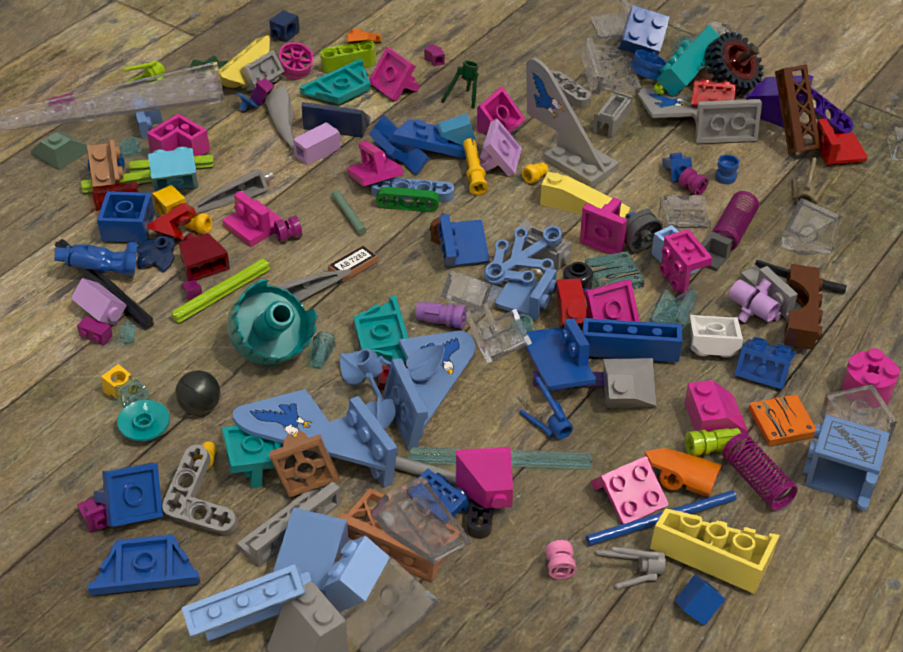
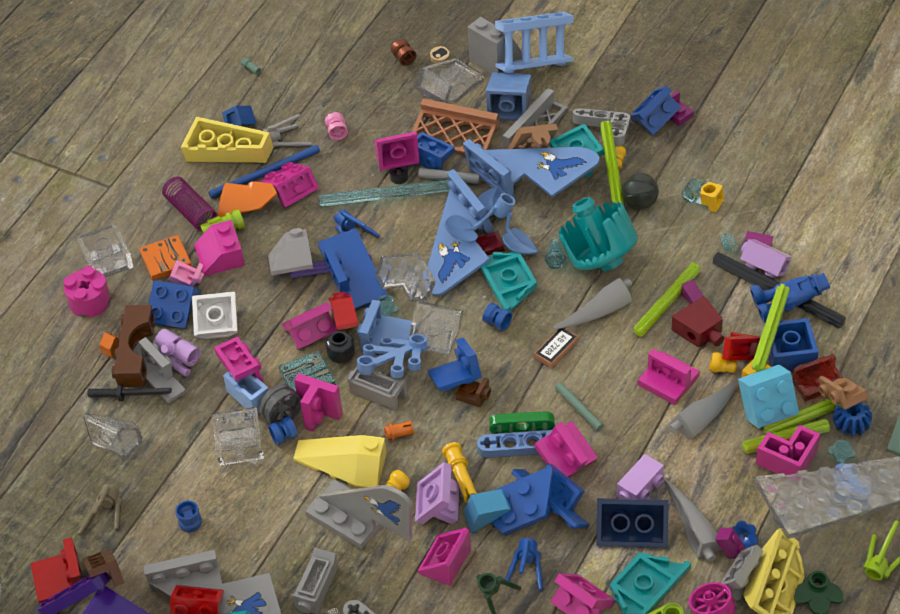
camera: 175 degrees right, 5 degrees up
blue wing [88,534,200,596] -> none
teal dish [117,400,170,441] -> none
dark blue plate [137,235,175,272] -> none
magenta wheel [274,215,302,243] -> none
light blue slope [324,536,390,613] -> none
clear slope [371,476,472,564] -> none
medium lavender axle [416,301,467,329] -> none
blue brick [582,318,682,362] -> none
clear light blue bracket [649,288,698,329] -> none
blue bracket [662,152,692,182] -> none
magenta wheel [678,167,709,196] -> none
dark grey panel [701,231,732,271] -> none
magenta piece [713,191,759,251] -> none
medium blue container [803,414,890,511] -> none
none -> orange piece [99,332,119,358]
none -> bright pink bracket [168,260,204,287]
none -> orange pin [384,421,414,441]
none -> blue wheel [482,303,512,331]
none -> blue plant [505,538,543,591]
none -> lime axle [600,121,624,206]
none -> lime axle [752,284,790,372]

